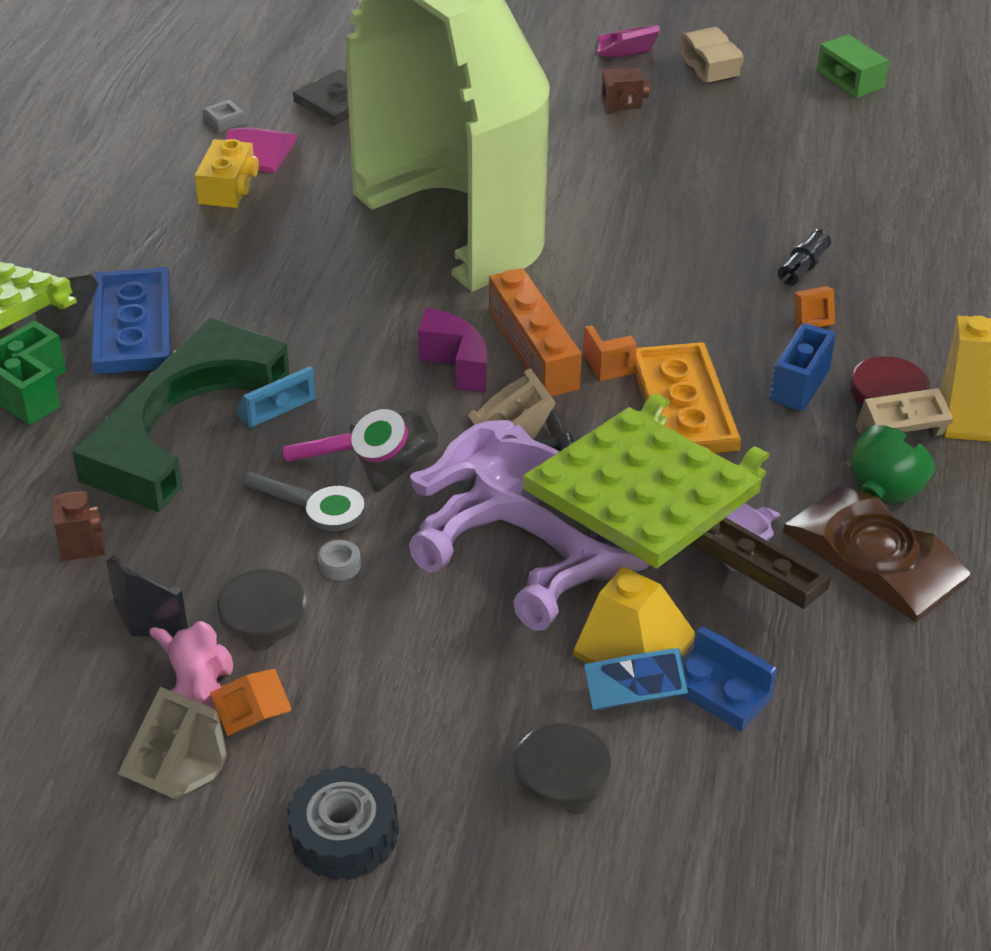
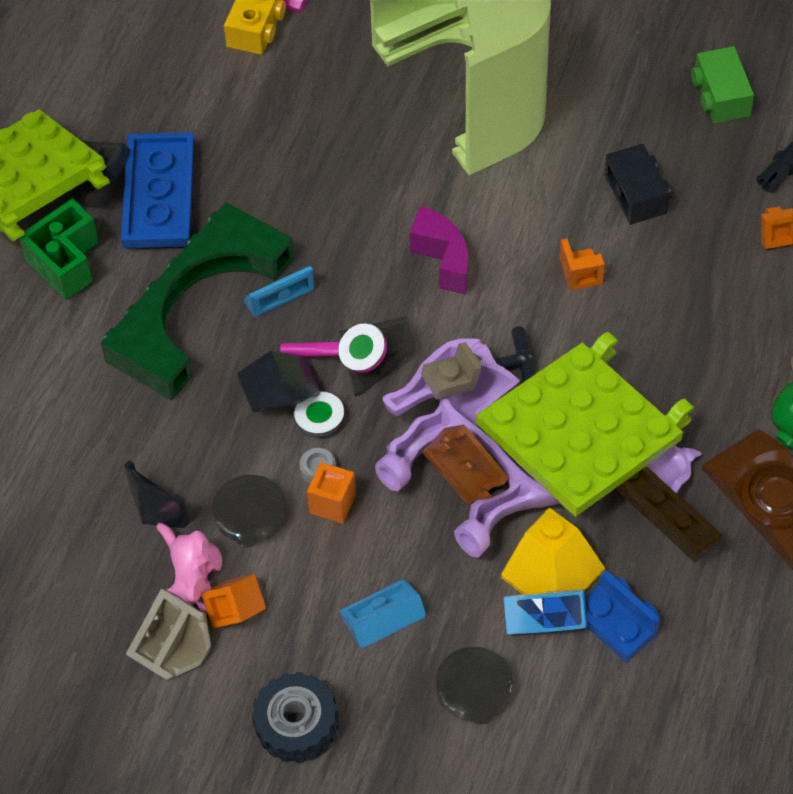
camera: 10 degrees right, 15 degrees up
copper brick [52,491,105,561] -> none
tan slope [468,369,556,440] -> none
orange brick [489,268,582,397] -> none
light orange tile [635,342,741,453] -> none
blue brick [769,323,836,411] -> none
none -> black slope [237,351,320,412]
none -> orange panel [307,462,356,524]
none -> dark azure slope [339,579,426,648]
none -> dark tan bracket [421,342,481,400]
none -> dark orange hinge [422,424,509,505]
none -> black brick [604,144,672,225]
none -> bright green brick [691,46,754,123]

